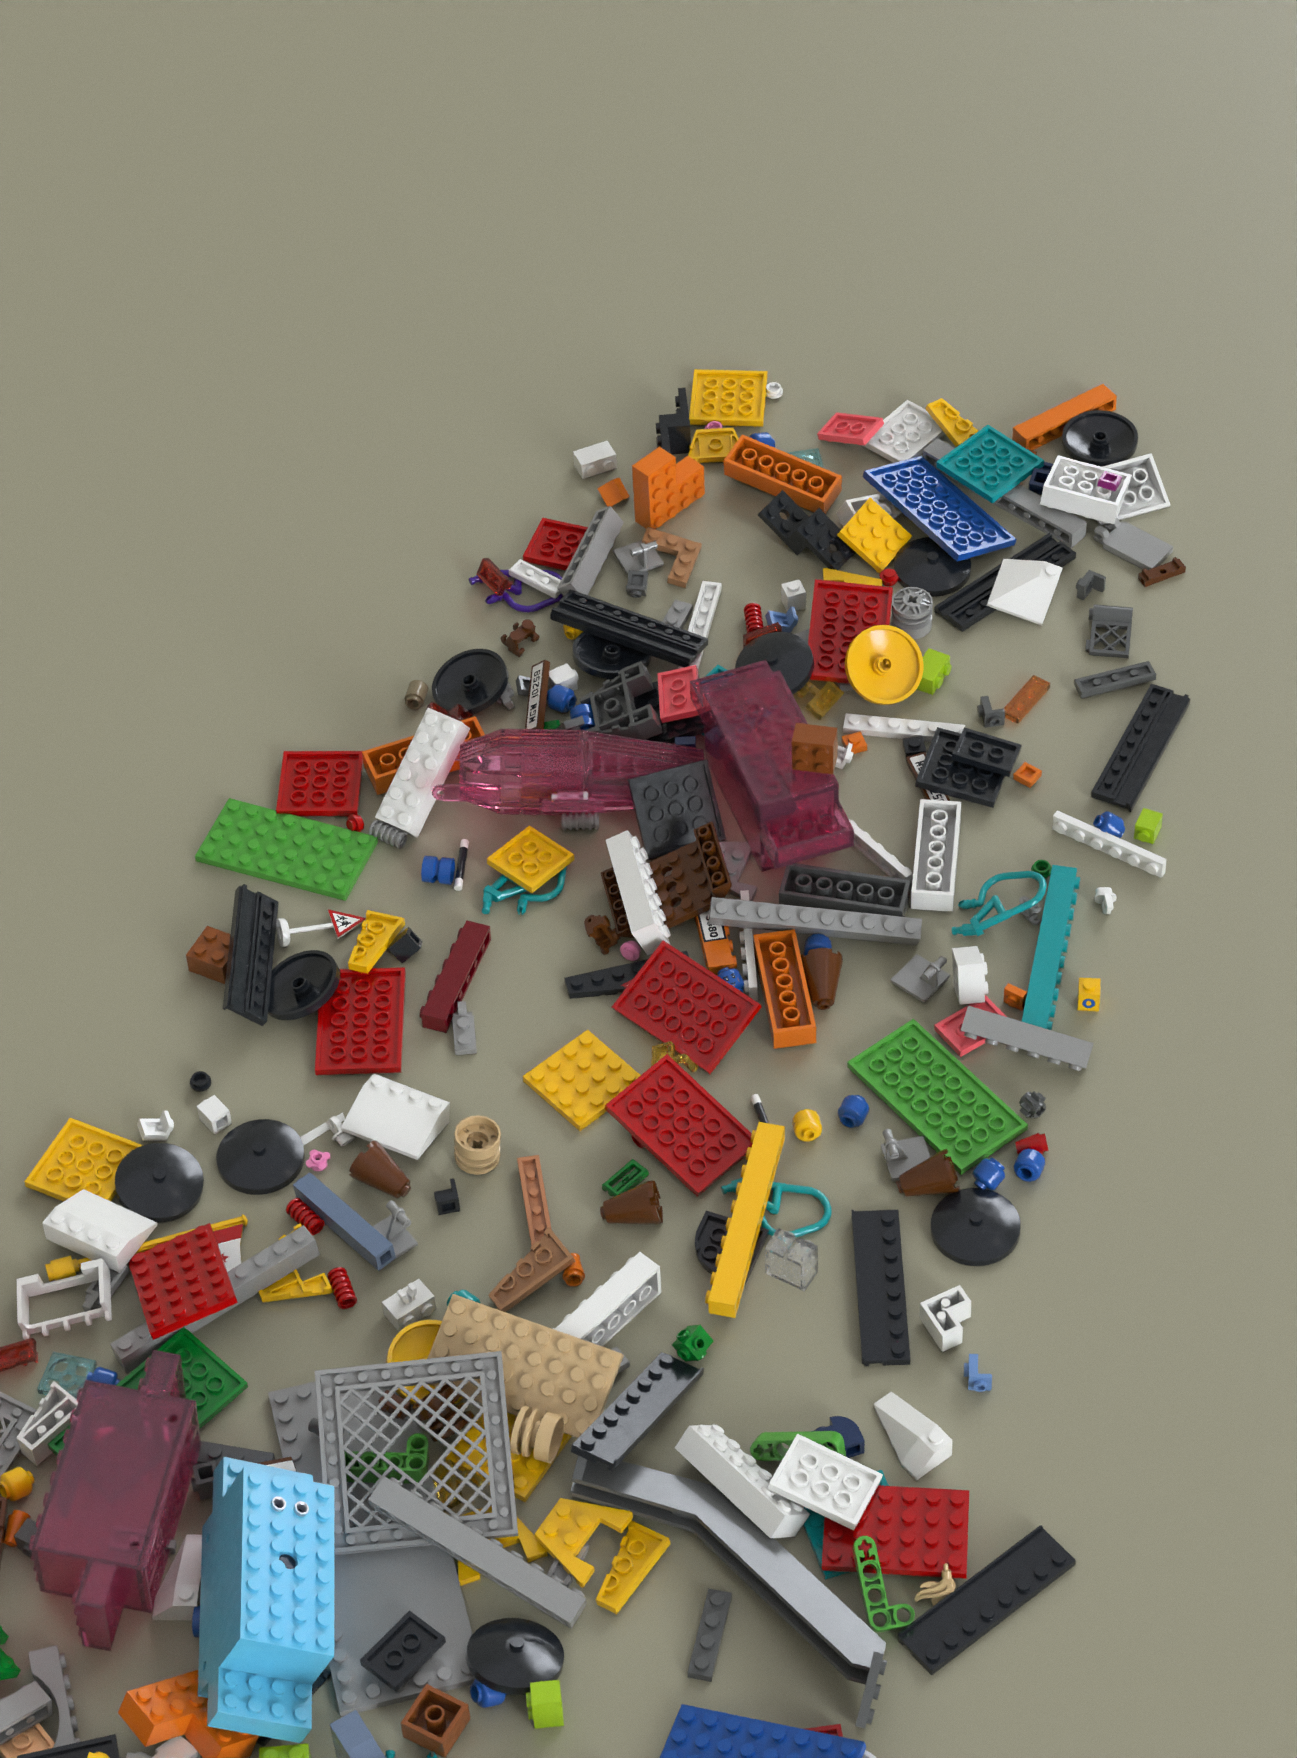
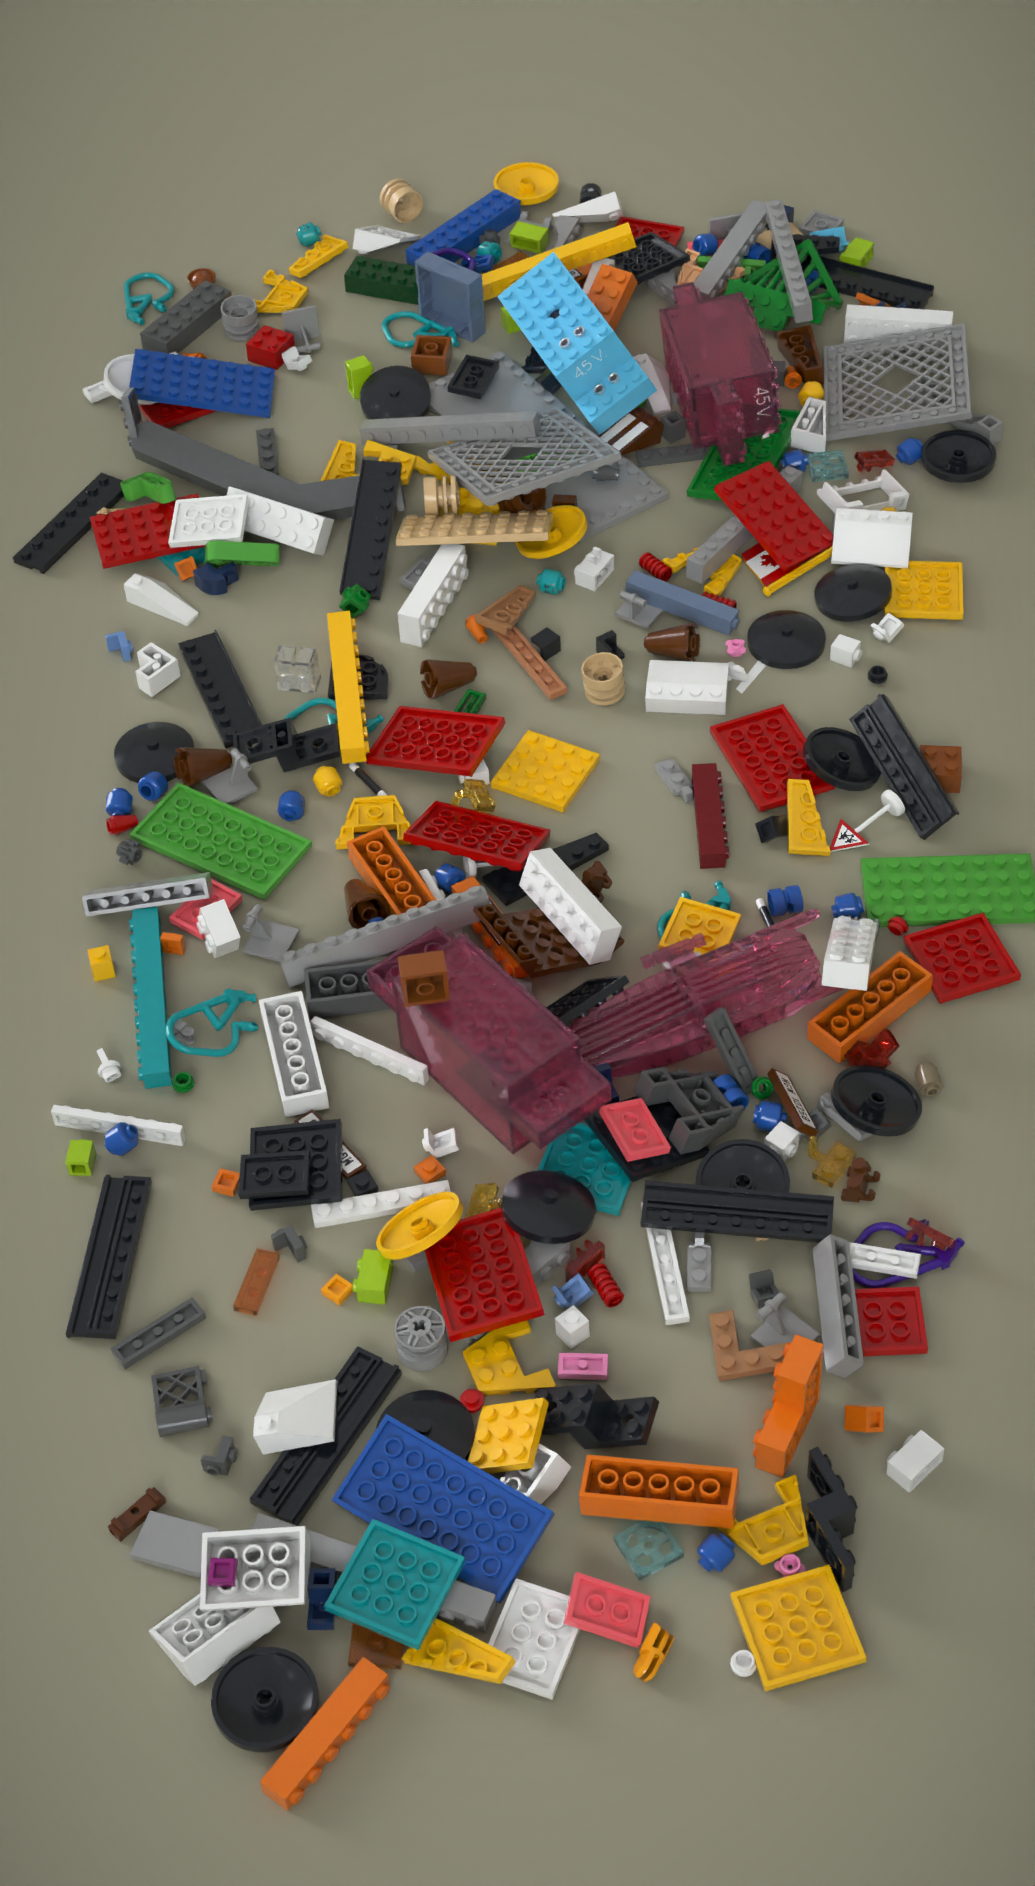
camera: 160 degrees right, 0 degrees up
none -> orange plate [174,556,197,581]
none -> black bracket [233,718,341,772]
none -> light orange tile [321,1273,353,1306]
none -> yellow wing [335,795,411,850]
none -> black panel [531,627,561,661]
none -> bright pink plate [558,1353,608,1380]
none -> light orange arm [633,1623,675,1682]
none -> clear yellow plate [808,1136,857,1188]
none -> blue head [831,893,864,919]

